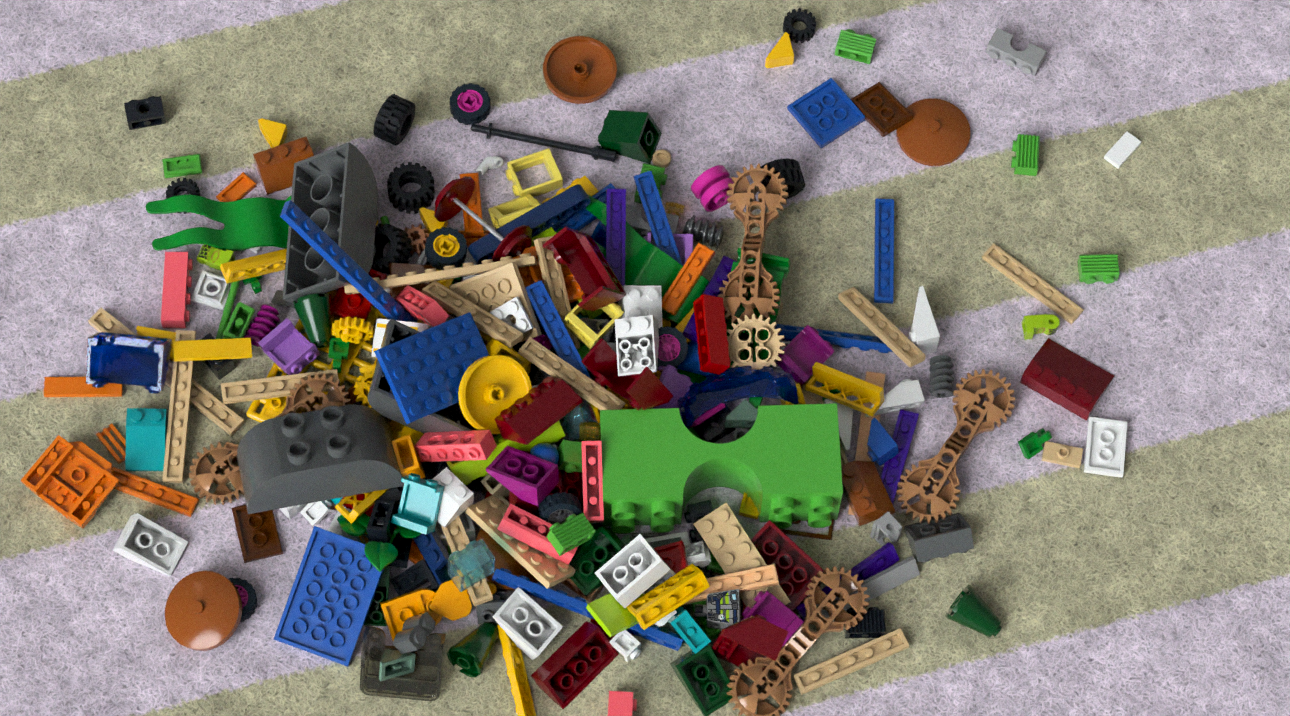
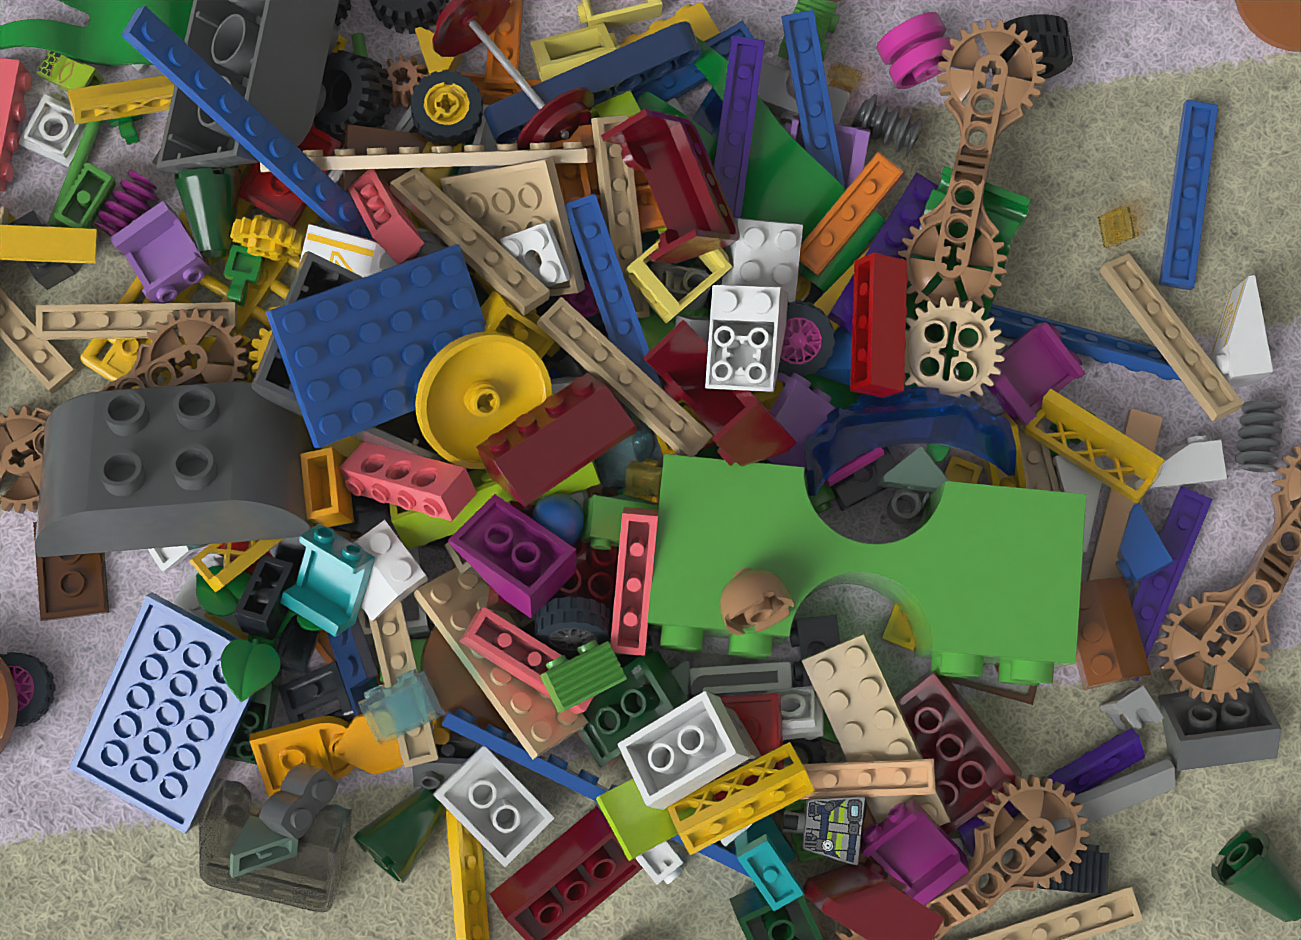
camera: 10 degrees right, 15 degrees up
none -> medium nougat cylinder [719,568,794,635]
none -> clear yellow tile [1098,206,1139,248]

